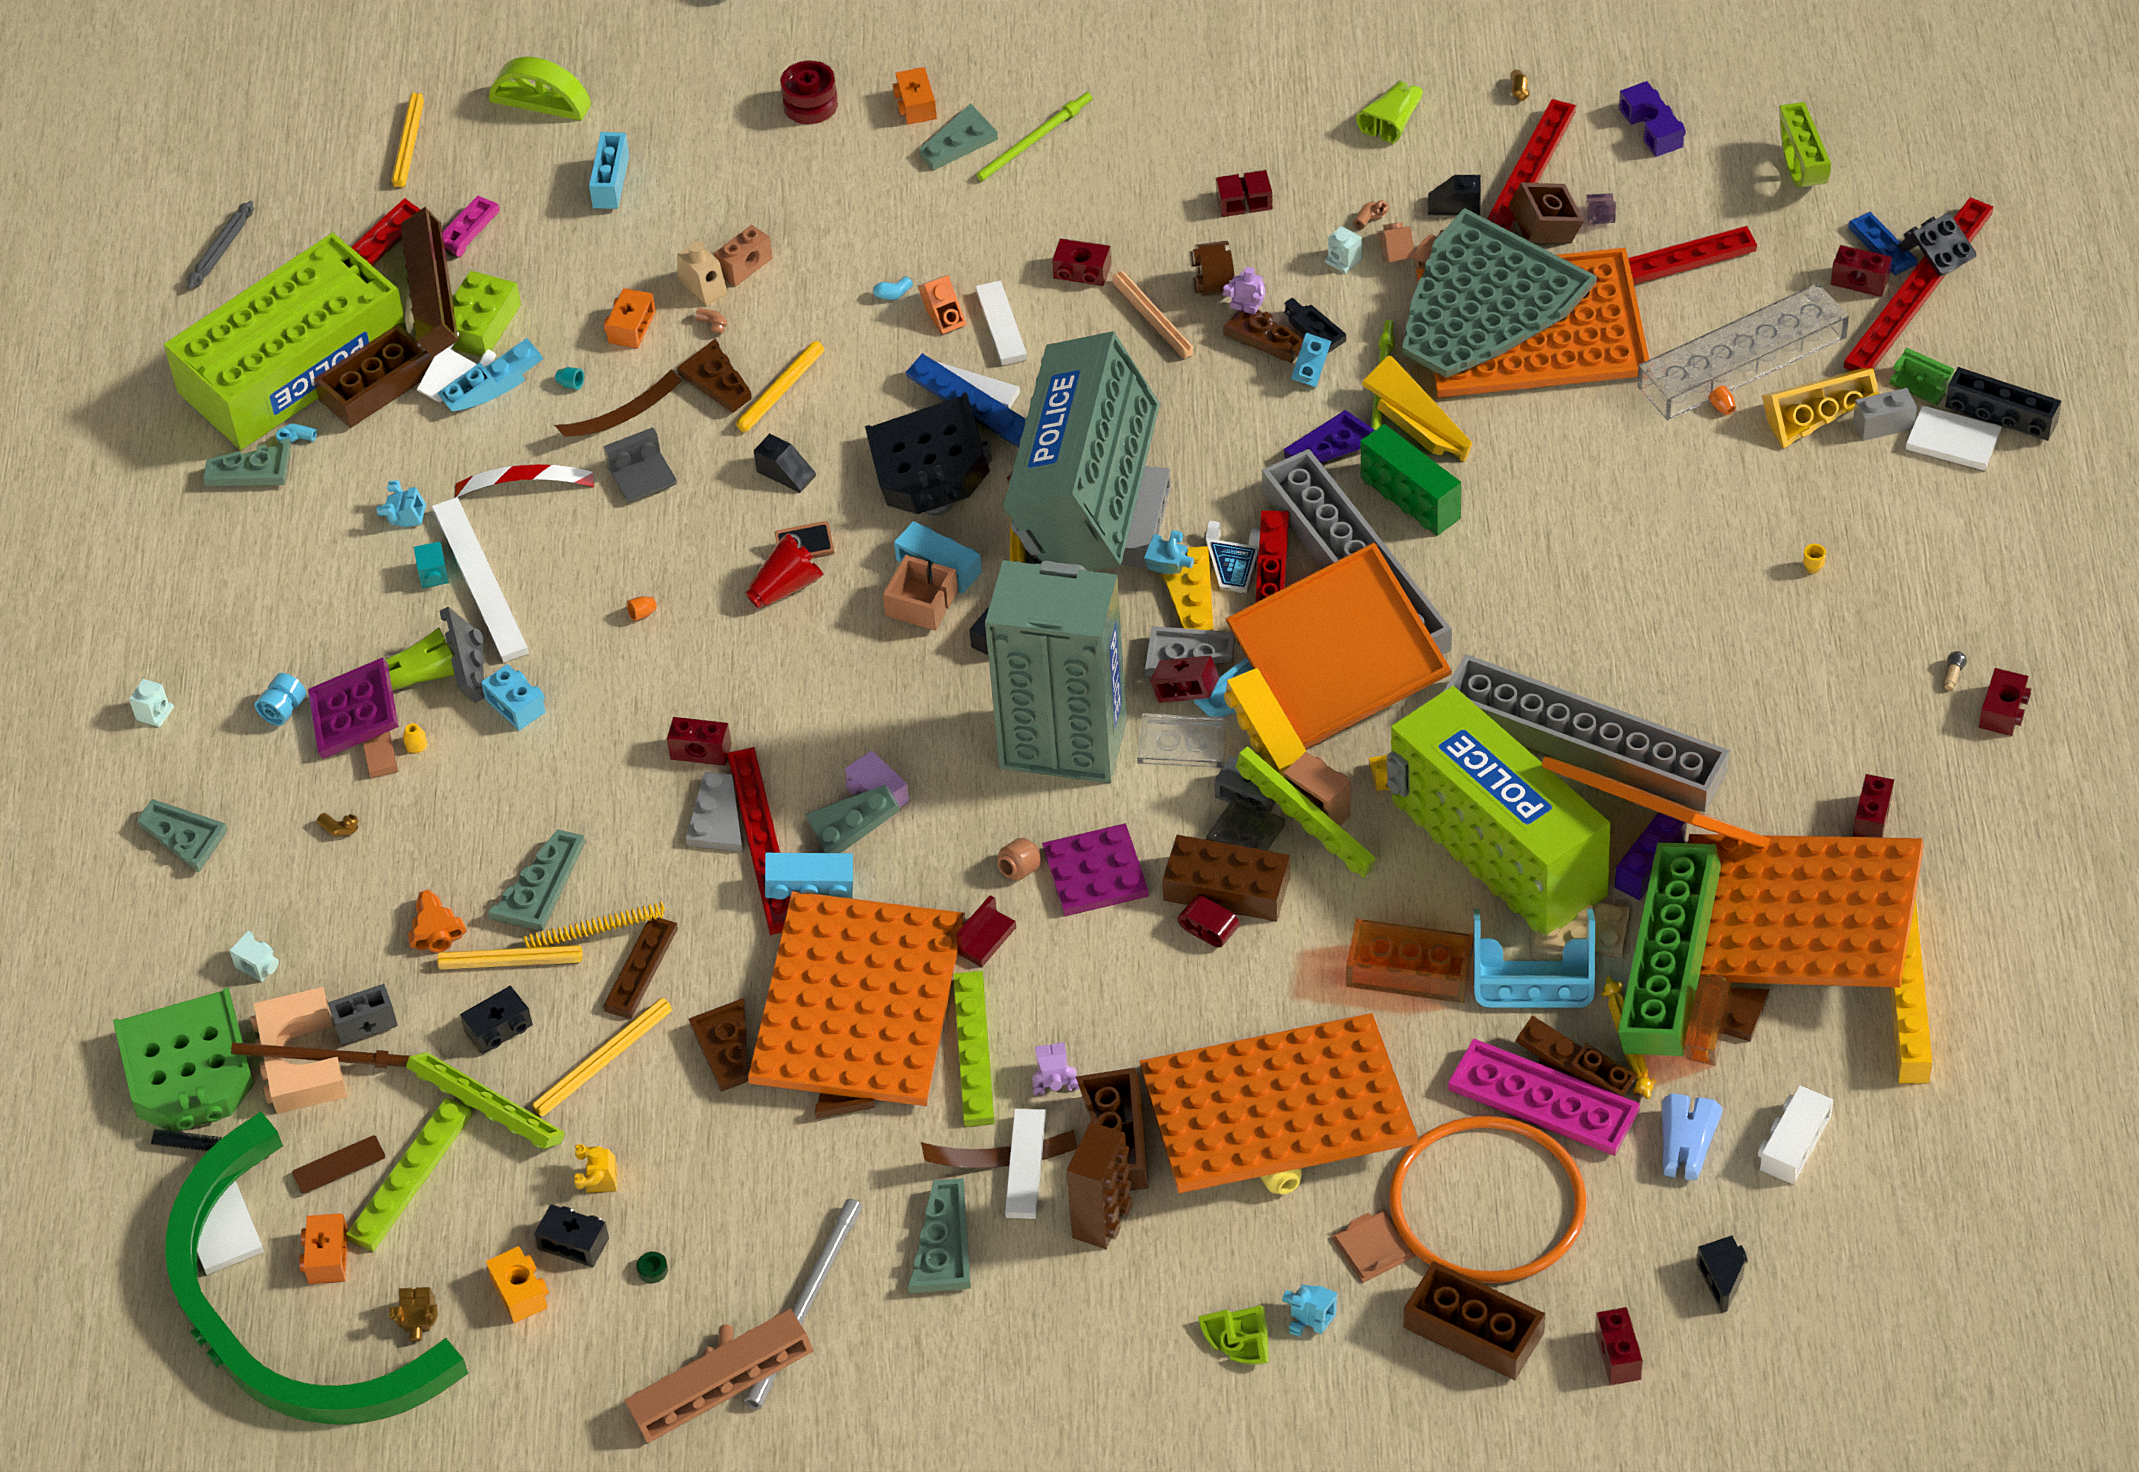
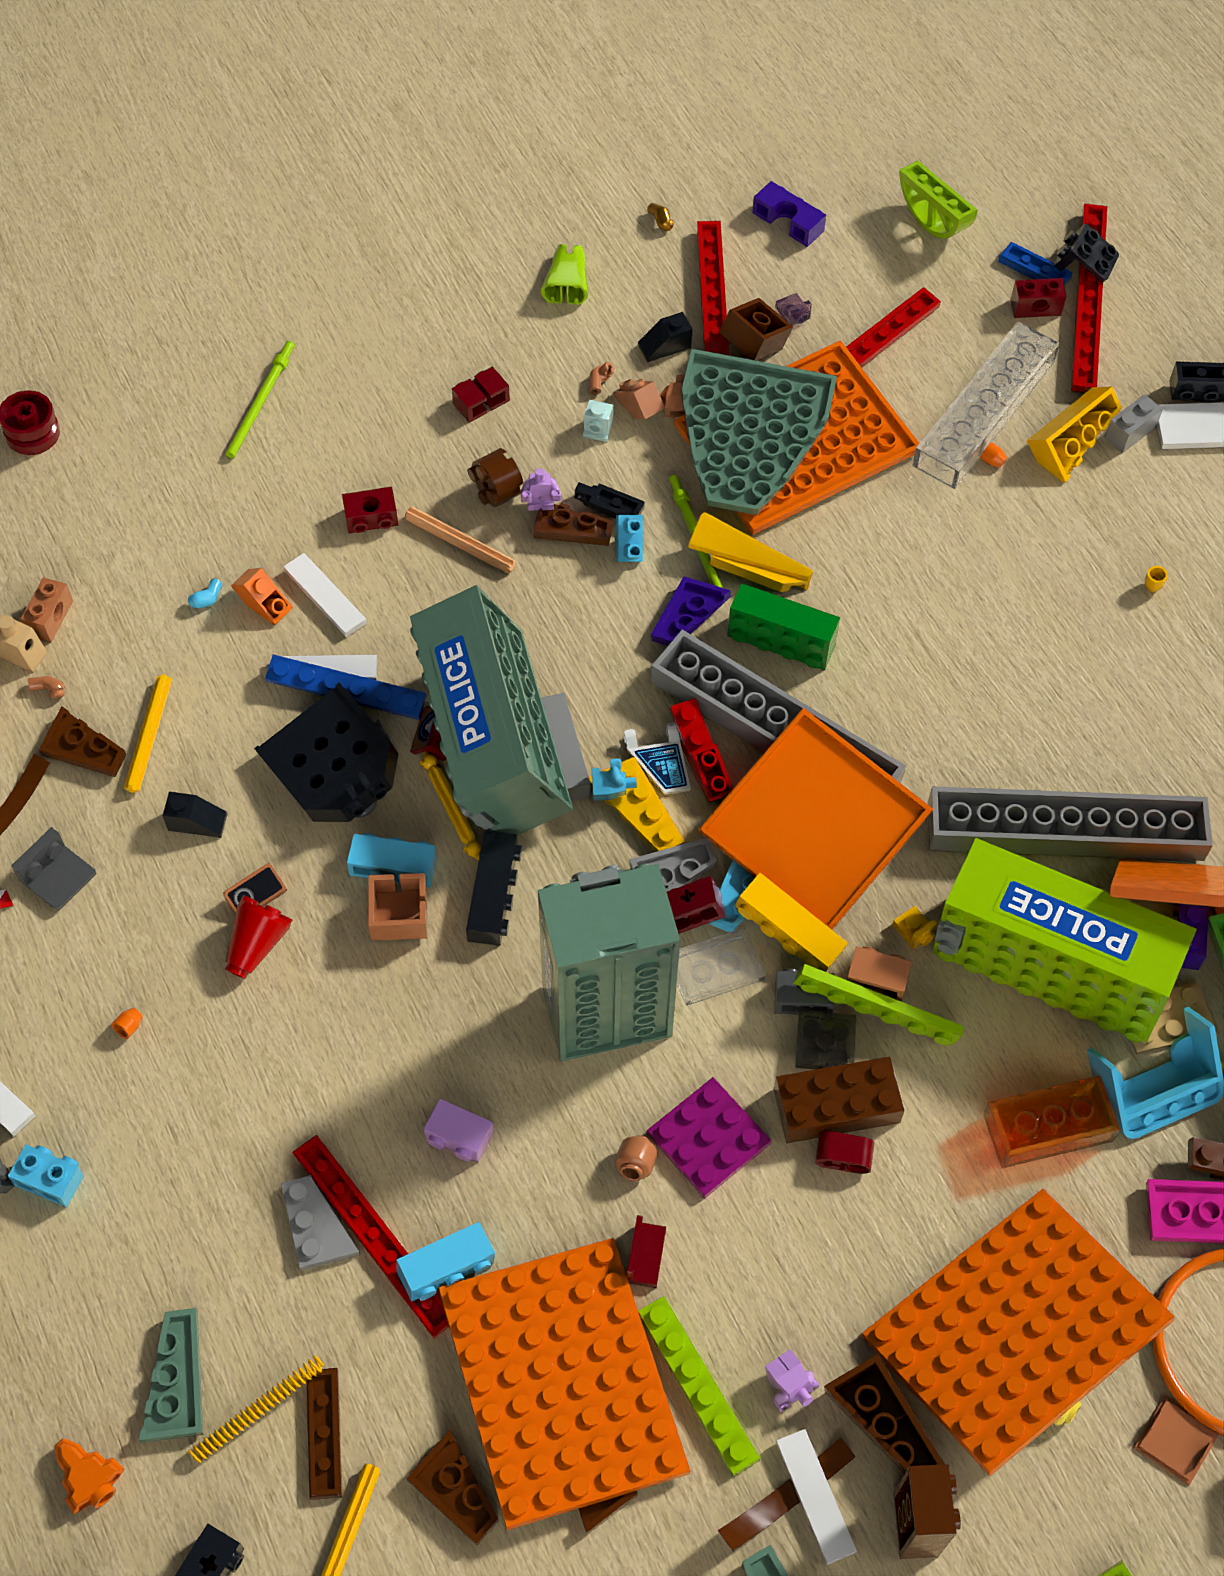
camera: 30 degrees left, 10 degrees up
yellow axle [437,945,583,970] -> none
dark red brick [667,717,732,766] -> none
sand green wing [805,785,901,853] -> none
orange brick [892,67,937,125] -> none
sand green wing [919,103,998,171] -> none
medium azure piece [1282,1285,1337,1336] -> none
bright green hinge [1890,347,1954,405] -> none

